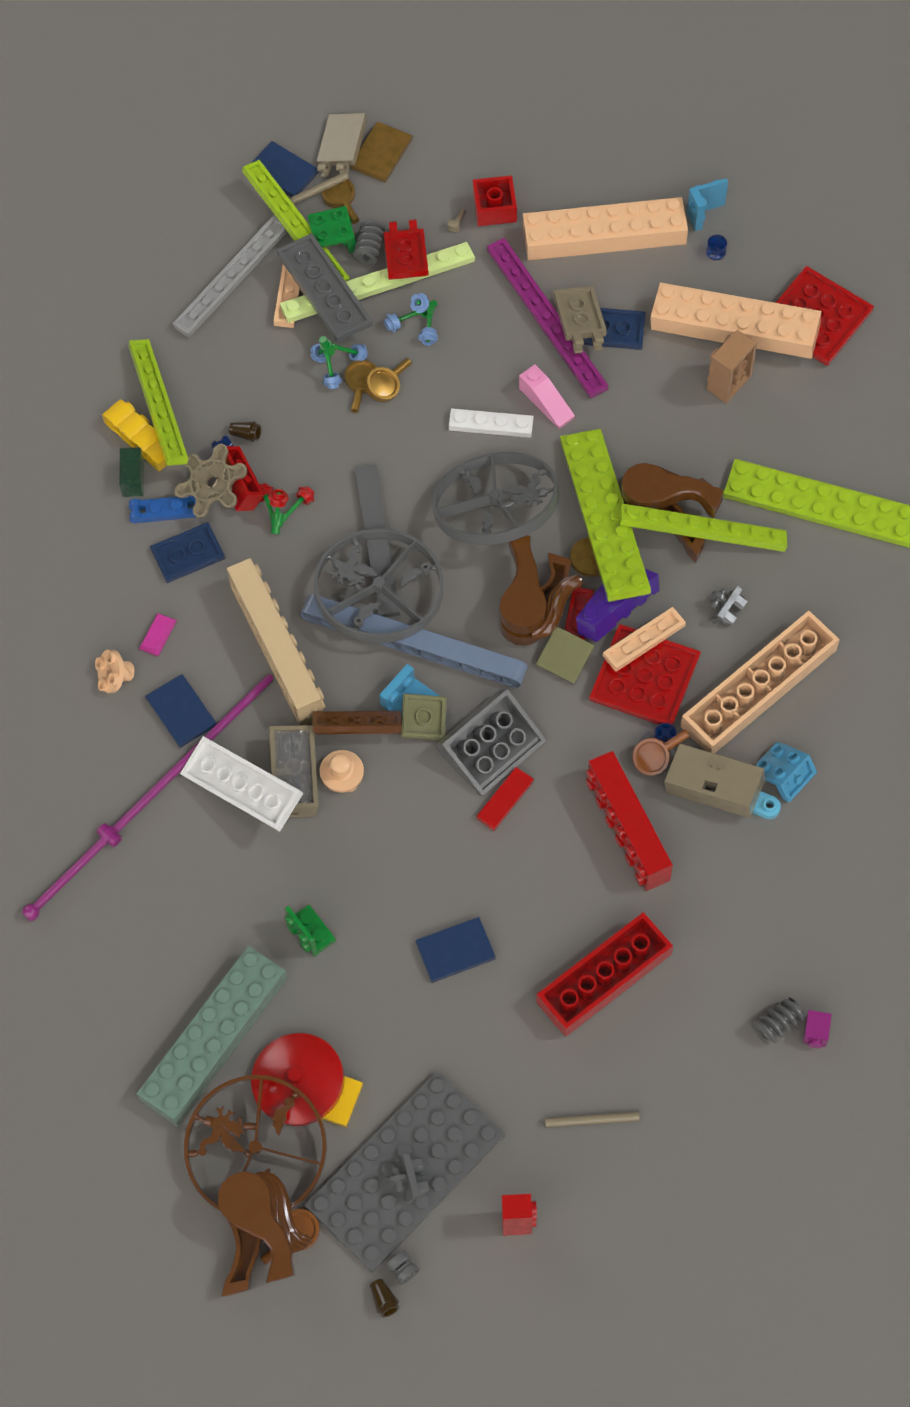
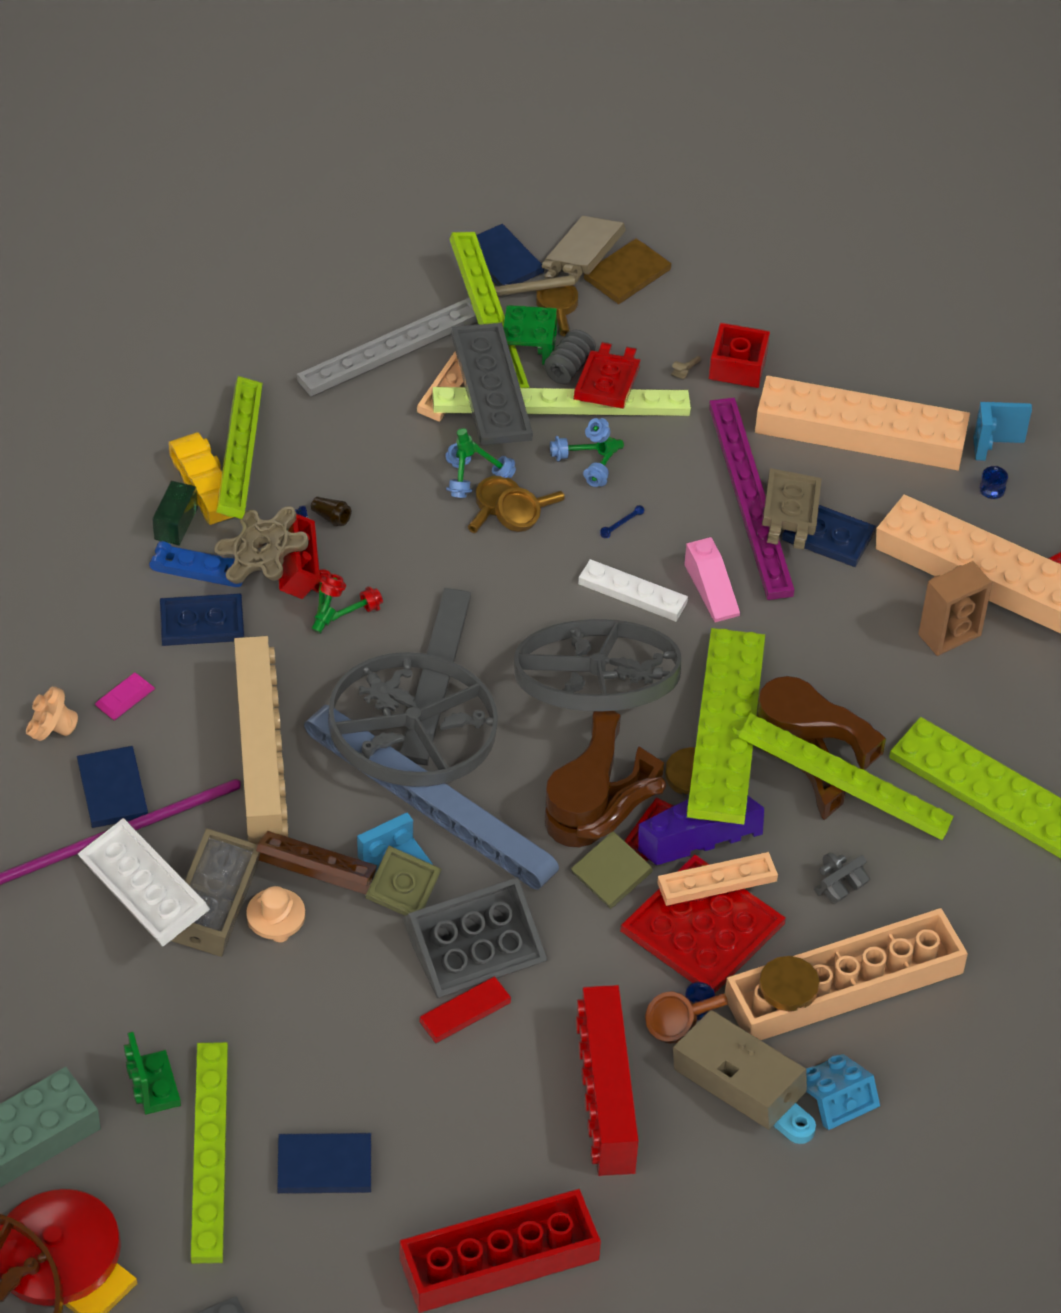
camera: 15 degrees right, 15 degrees down
none -> lime plate [191,1042,228,1264]
none -> clear blue hinge [600,505,645,538]
none -> pearl gold tile [759,956,820,1012]

